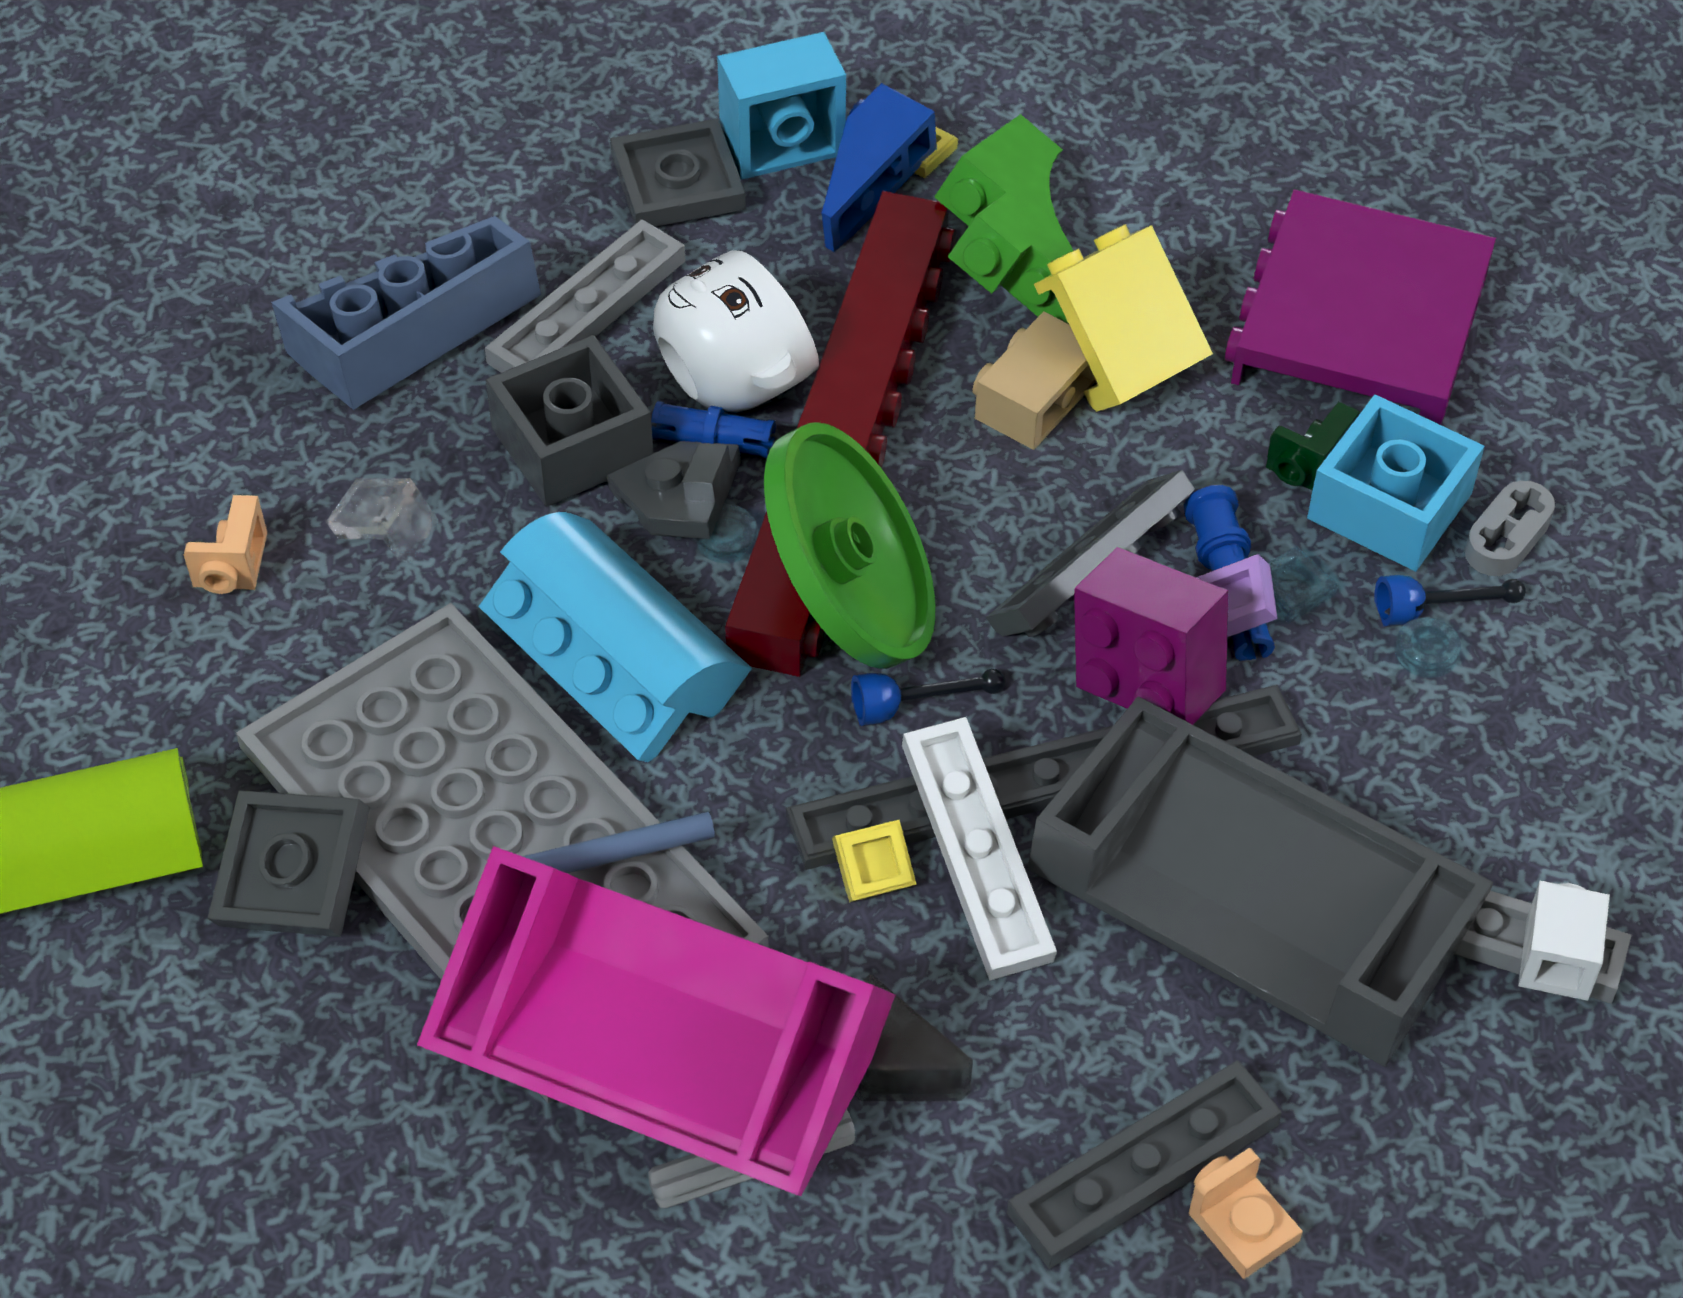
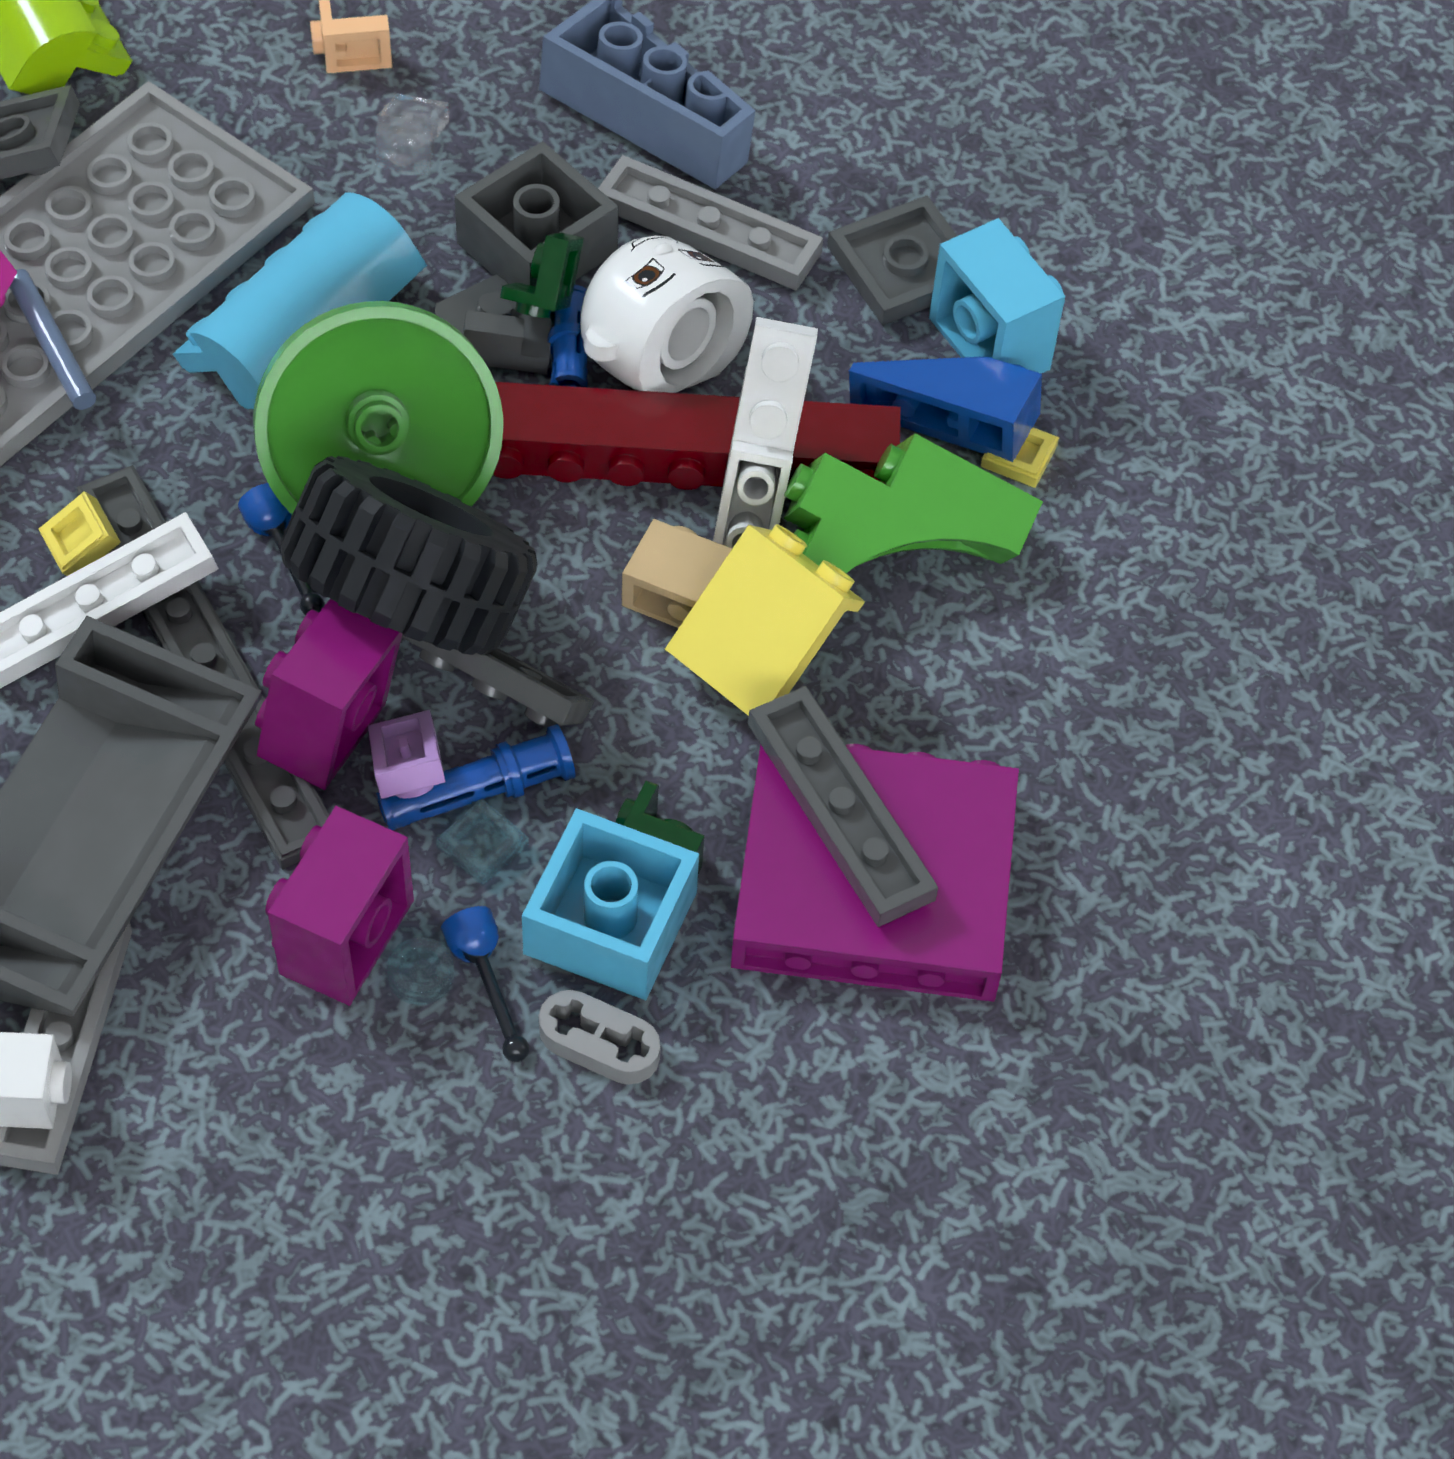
camera: 75 degrees right, 5 degrees up
none -> magenta brick [265,806,414,1006]
none -> black tyre [280,456,537,655]
none -> dark green bracket [500,232,584,318]
none -> white slope [713,317,818,548]
none -> dark grey plate [748,686,939,927]

